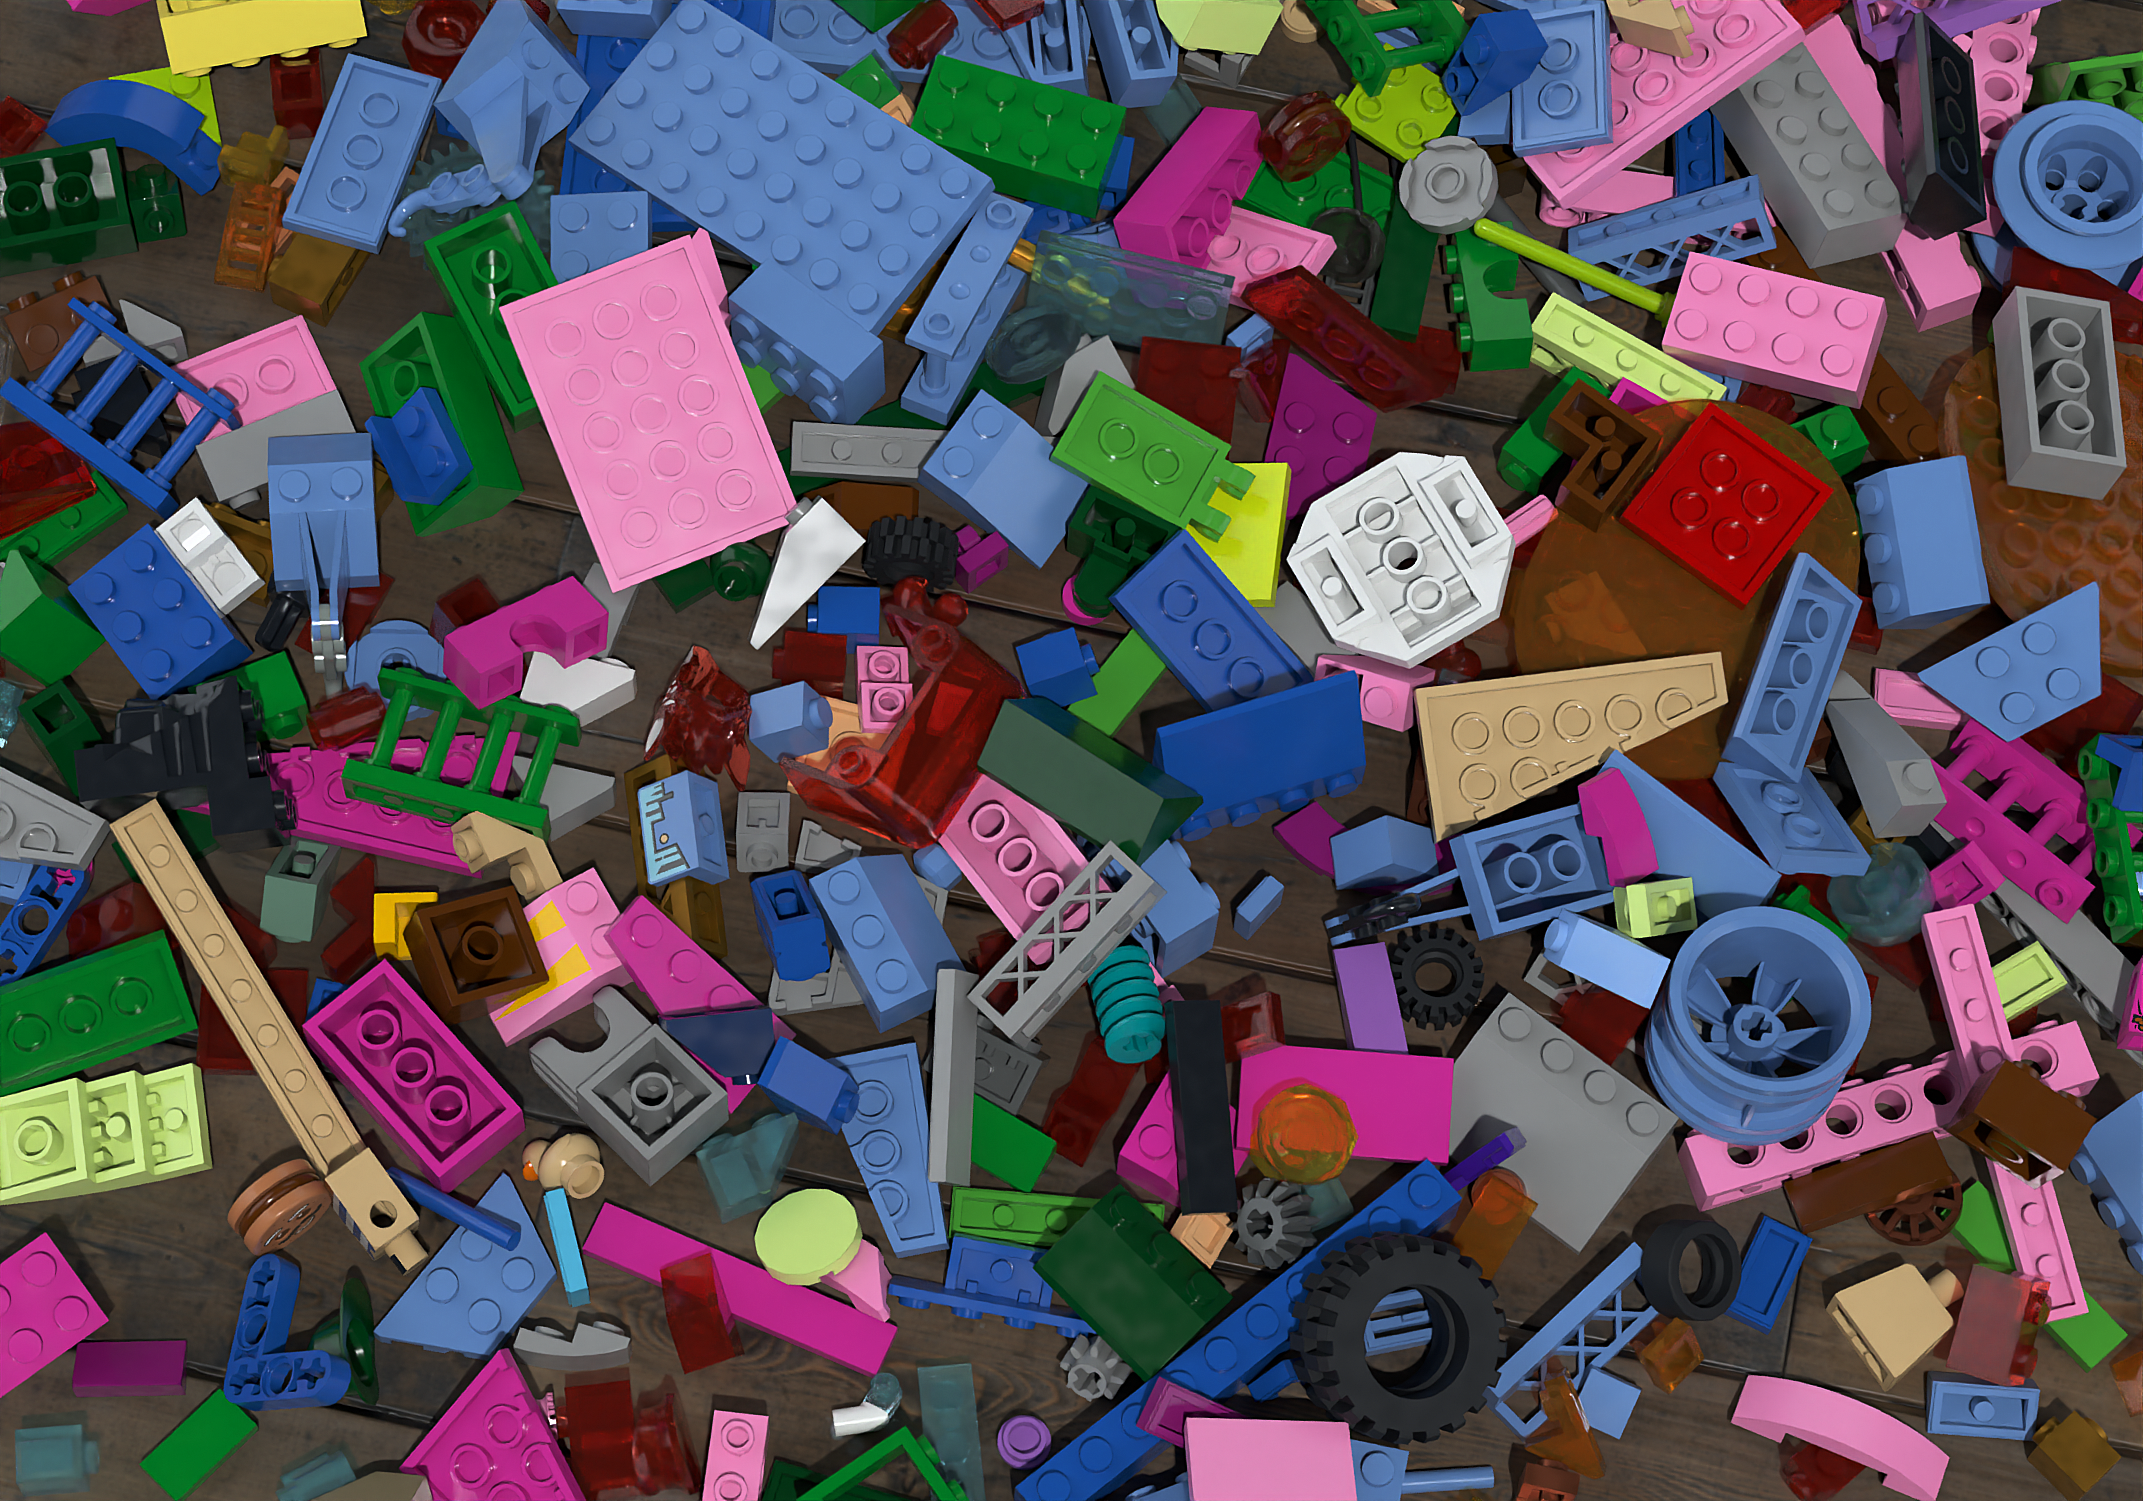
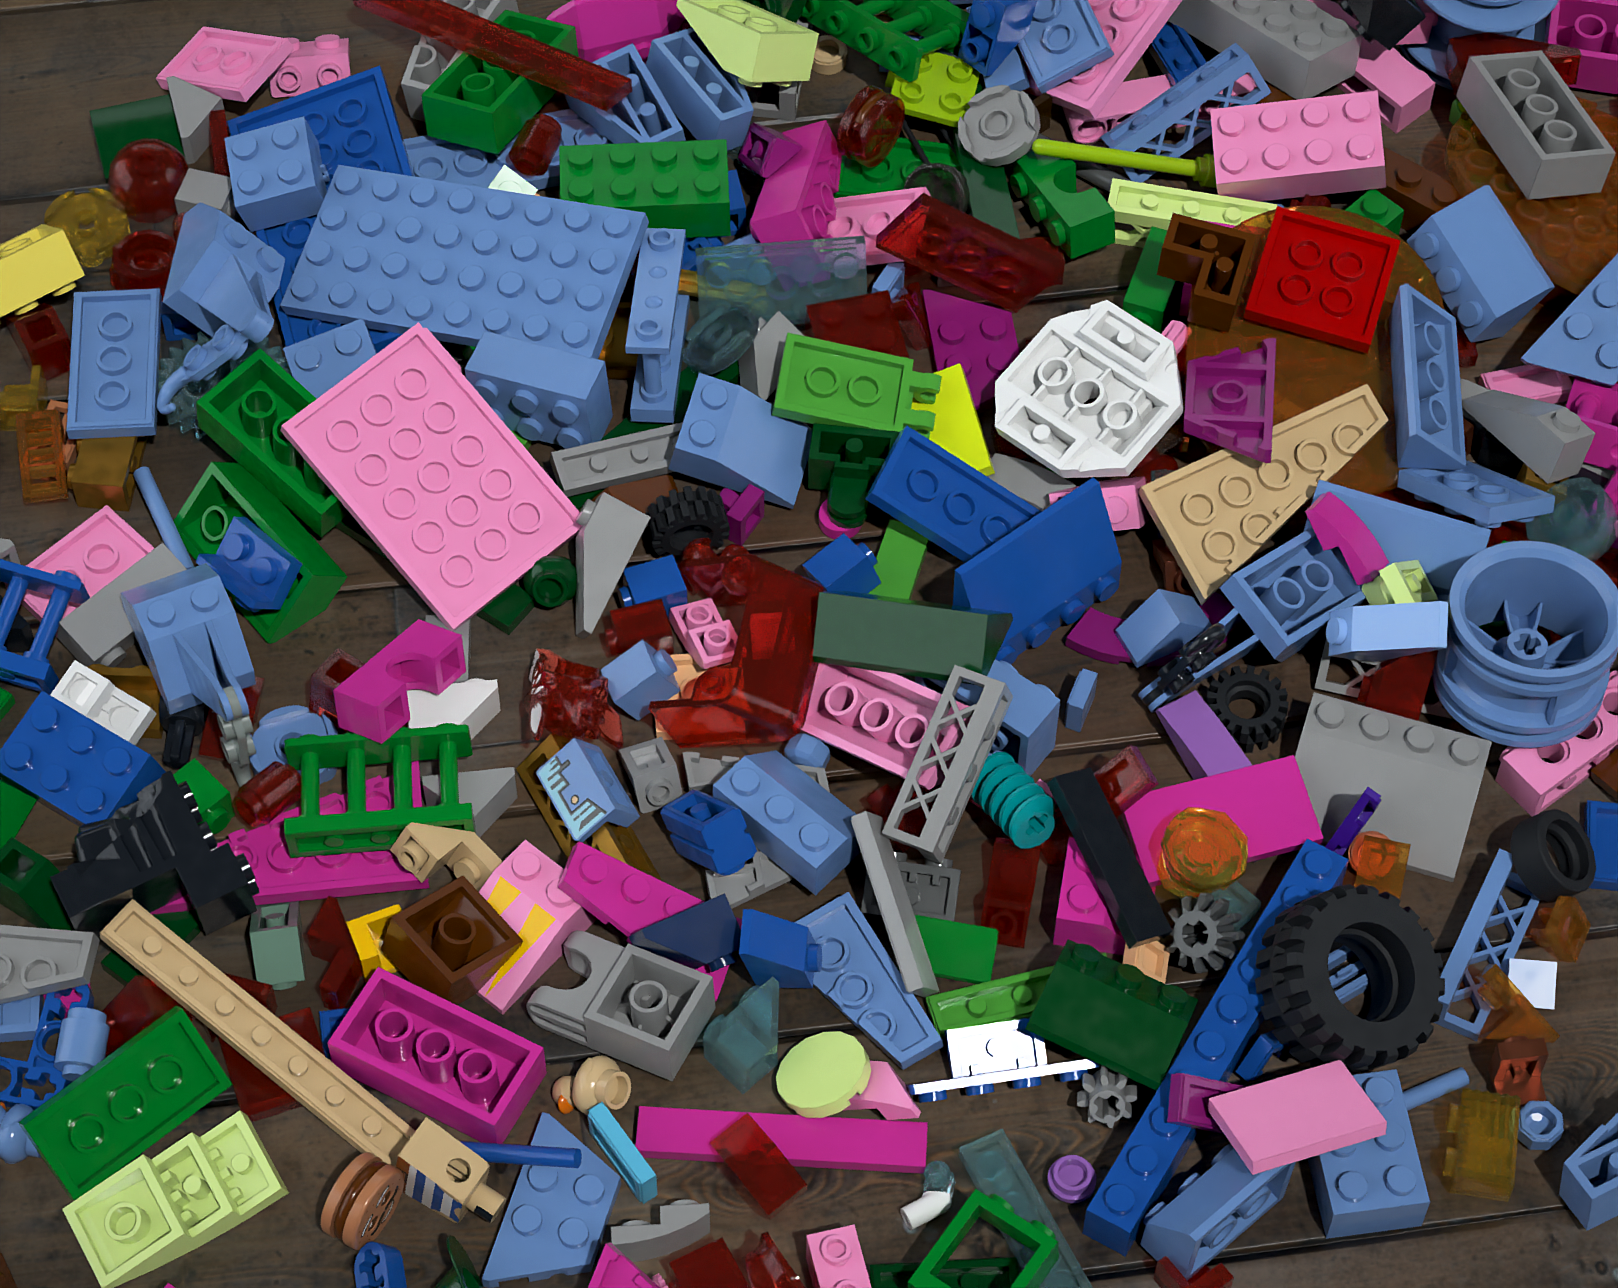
camera: 15 degrees left, 10 degrees down
none -> medium blue brick [54,1007,110,1081]
none -> medium blue bar [133,467,194,570]
none -> magenta slope [738,122,802,178]
none -> magenta wing [1184,338,1276,463]

